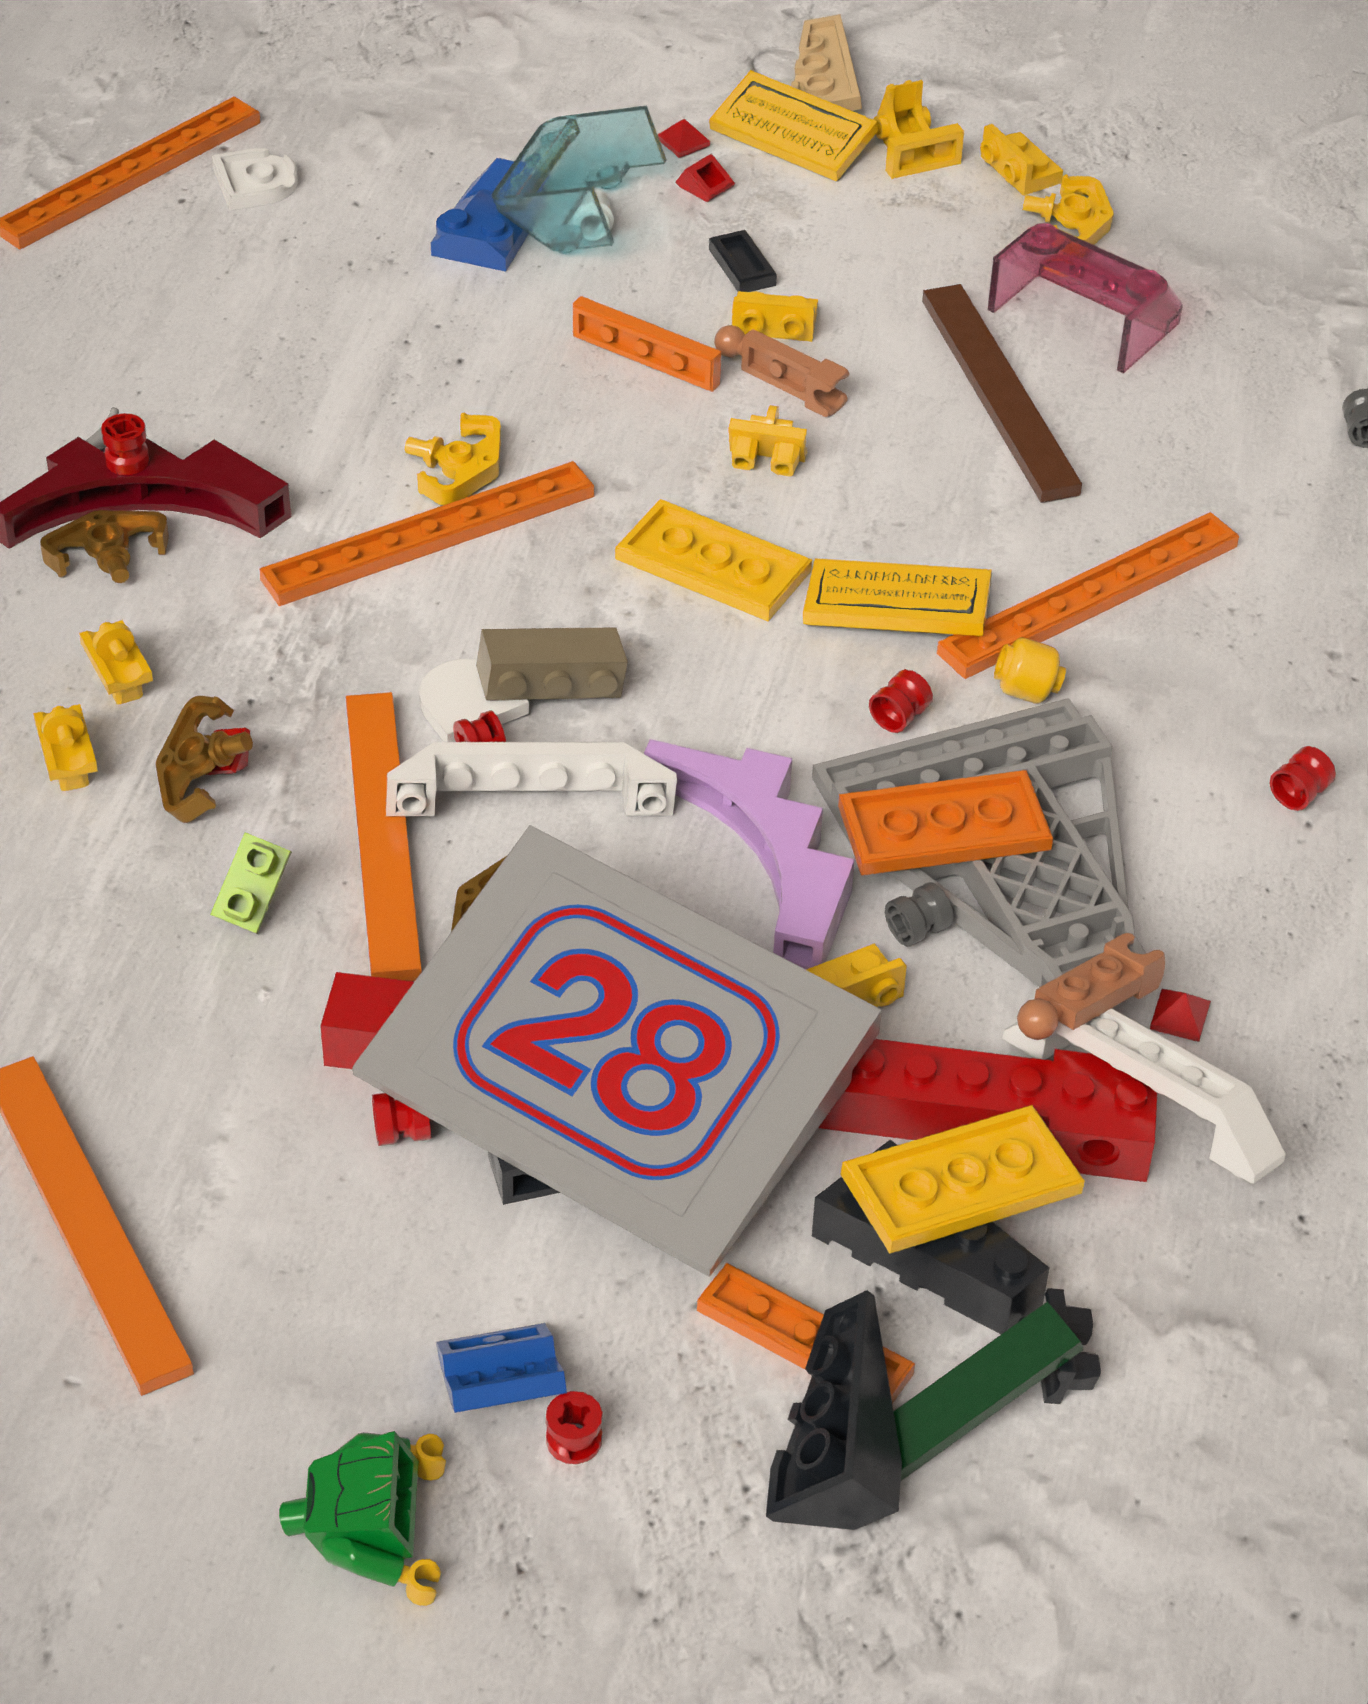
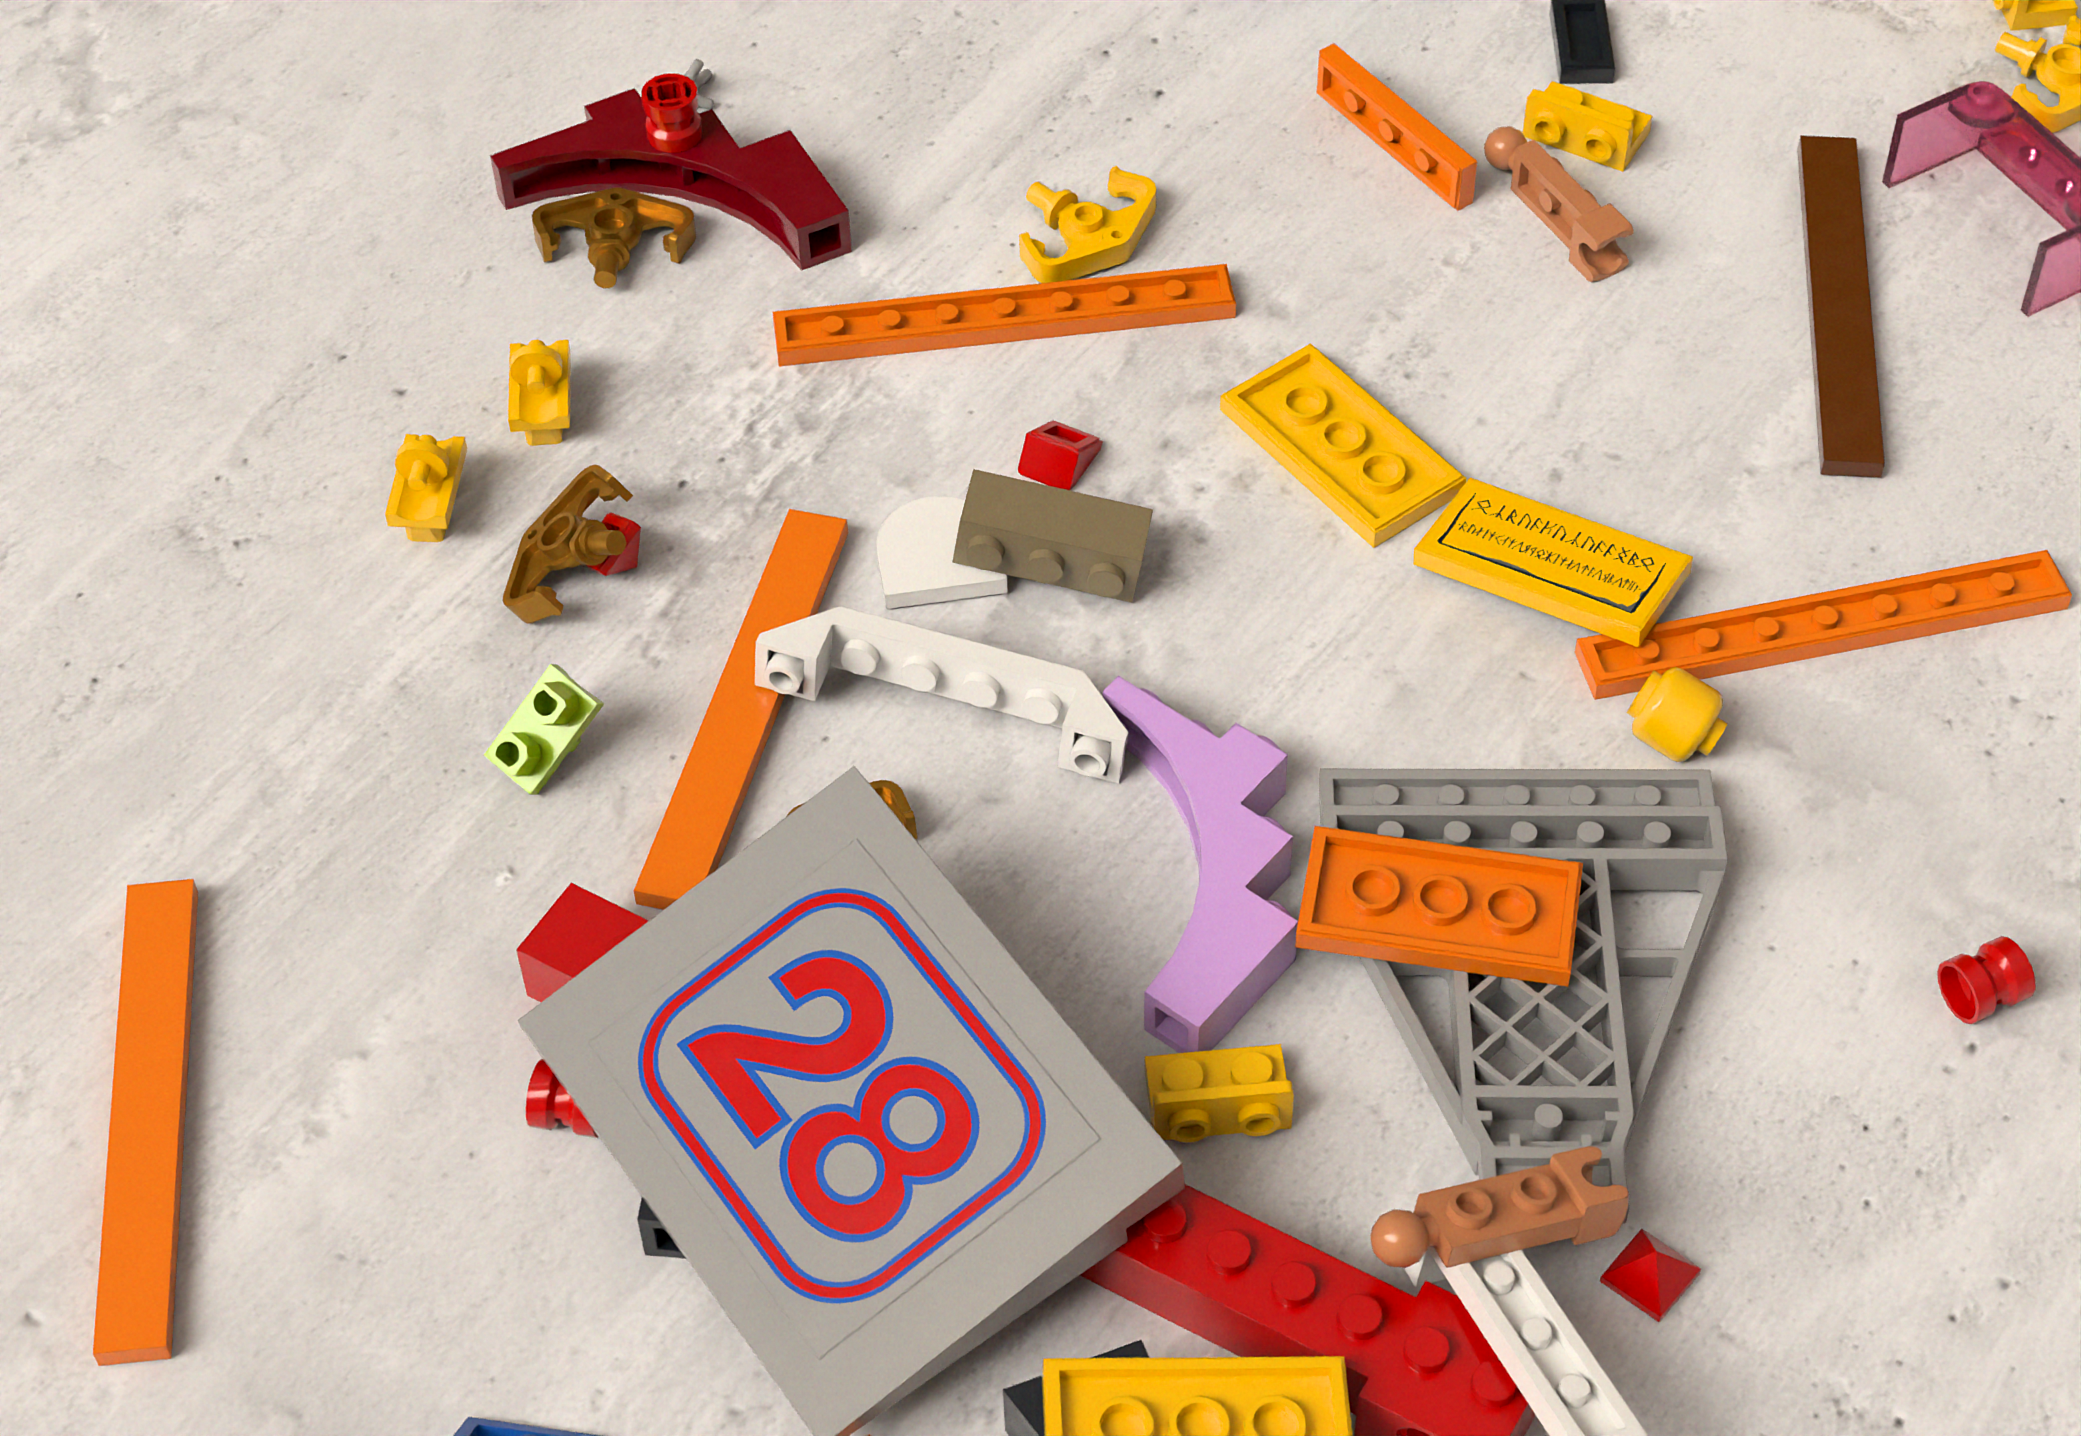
camera: 25 degrees right, 5 degrees up
red wheel [453,710,506,742] -> none
yellow hips [728,405,807,477] -> none
red wheel [869,669,933,733] -> none
dark grey wheel [884,882,954,947] -> none
none -> red slope [1018,420,1103,490]

